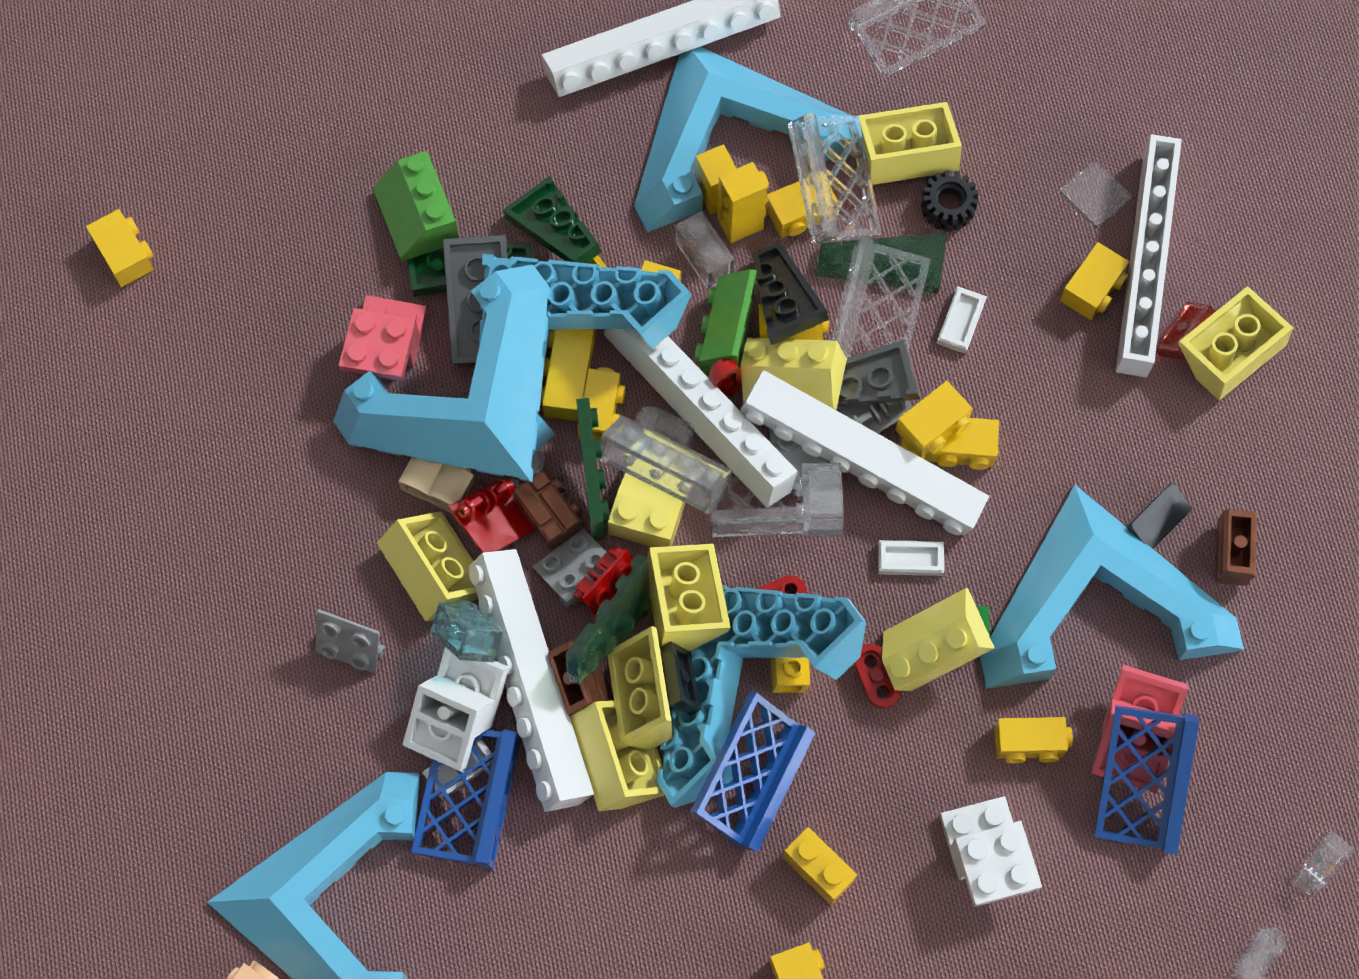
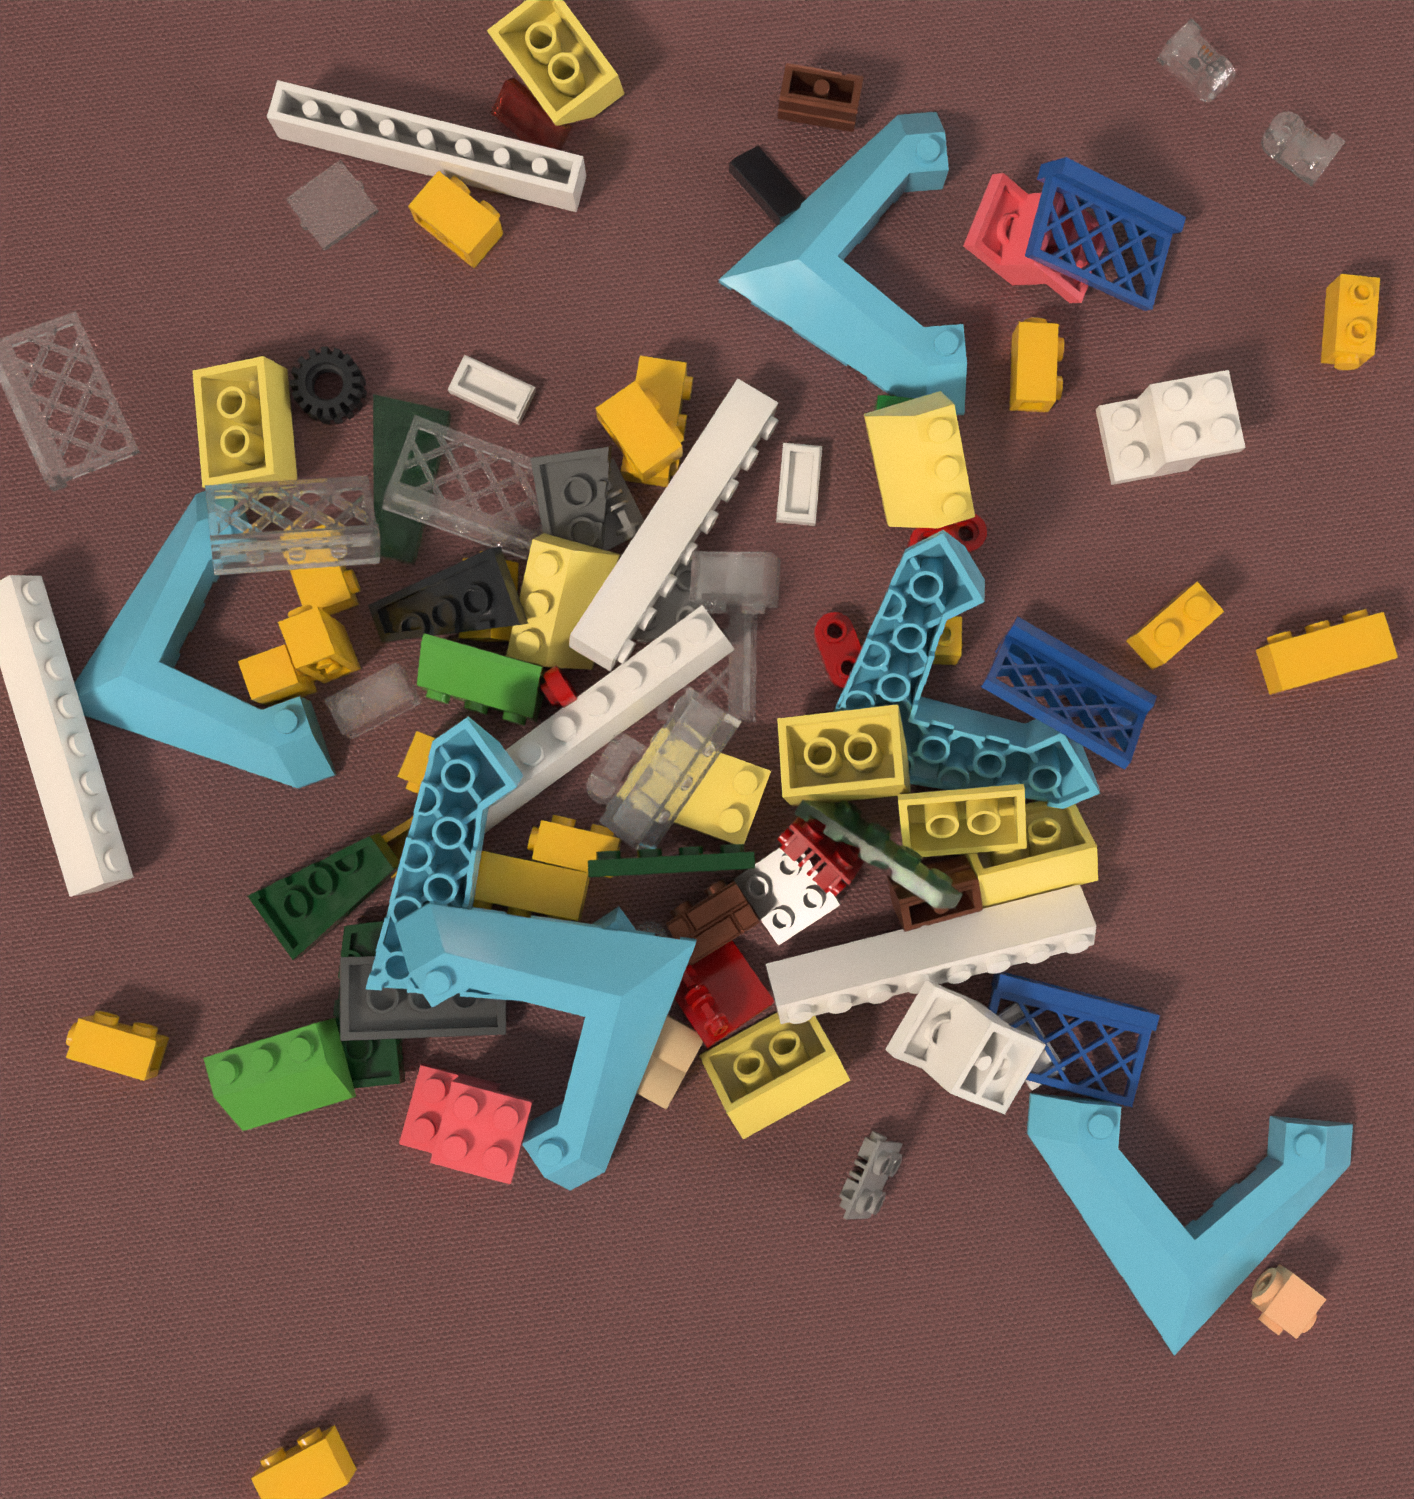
camera: 85 degrees left, 15 degrees up
clear light blue brick [430,600,504,663] -> none
black plate [661,642,701,715] -> none
none -> yellow brick [66,1011,169,1081]

